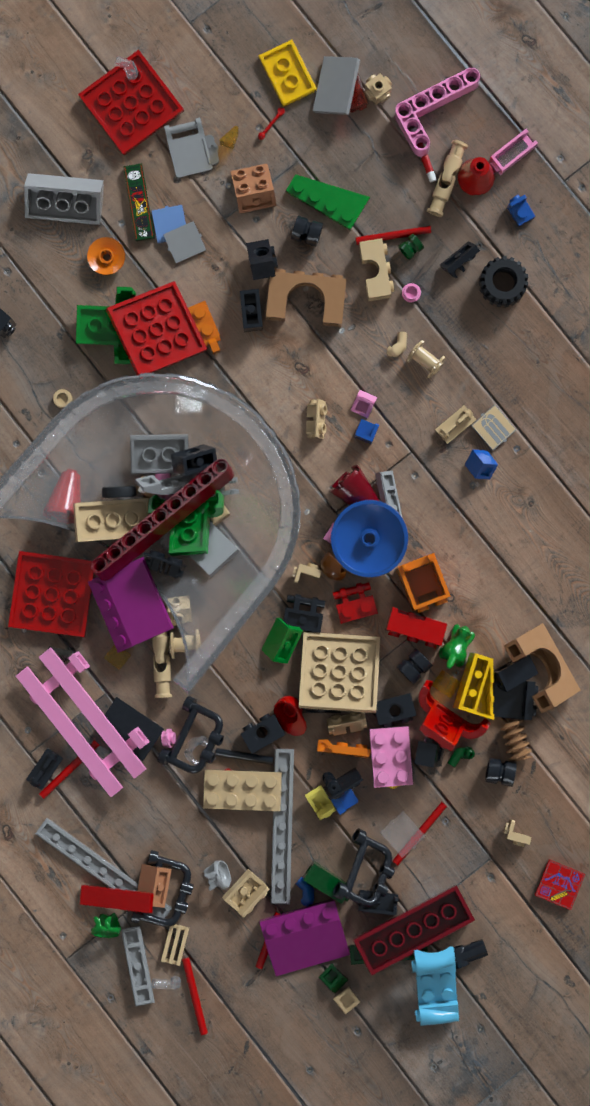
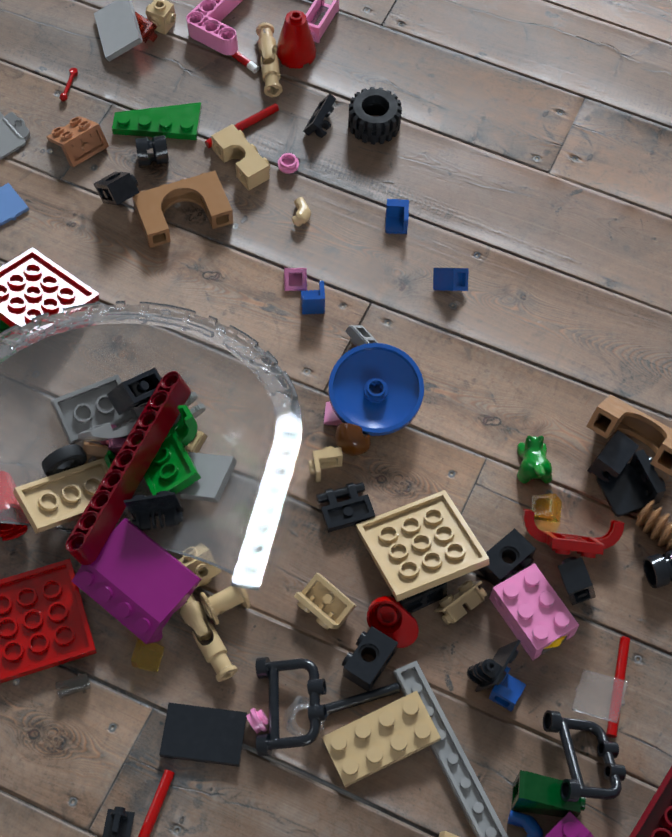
camera: 30 degrees left, 25 degrees down
bright pink fence [16,648,150,797] -> none
light grey piece [163,221,206,263] -> none
orange hinge [188,301,221,354] -> none
clear yellow slope [219,126,239,149] -> none
black brick [240,289,263,332] -> none
yellow tile [258,40,317,107] -> none
green panel [262,618,303,664] -> none
light yellow bracket [305,785,336,820] -> none
tan hinge [306,399,327,439] -> none
orange hinge [317,739,371,758] -> none
dark red cone [329,464,380,505] -> none
red plate [332,582,378,624] -> none
black hinge [358,890,399,916] -> none
red wedge [385,607,448,649] -> none
orange container [396,553,451,613] -> none
black wheel [397,648,433,685] -> none
dark green wheel [398,234,424,260] -> none
tan hose [407,340,445,378] -> none
tan hinge [435,405,476,444] -> none
dark green arm [447,746,475,768] -> none
yellow wedge [453,652,494,720] -> none
piece [471,405,516,451] -> none
blue bracket [507,195,535,227] -> none
none -> tan bracket [294,573,357,630]
none -> blue panel [385,199,409,234]

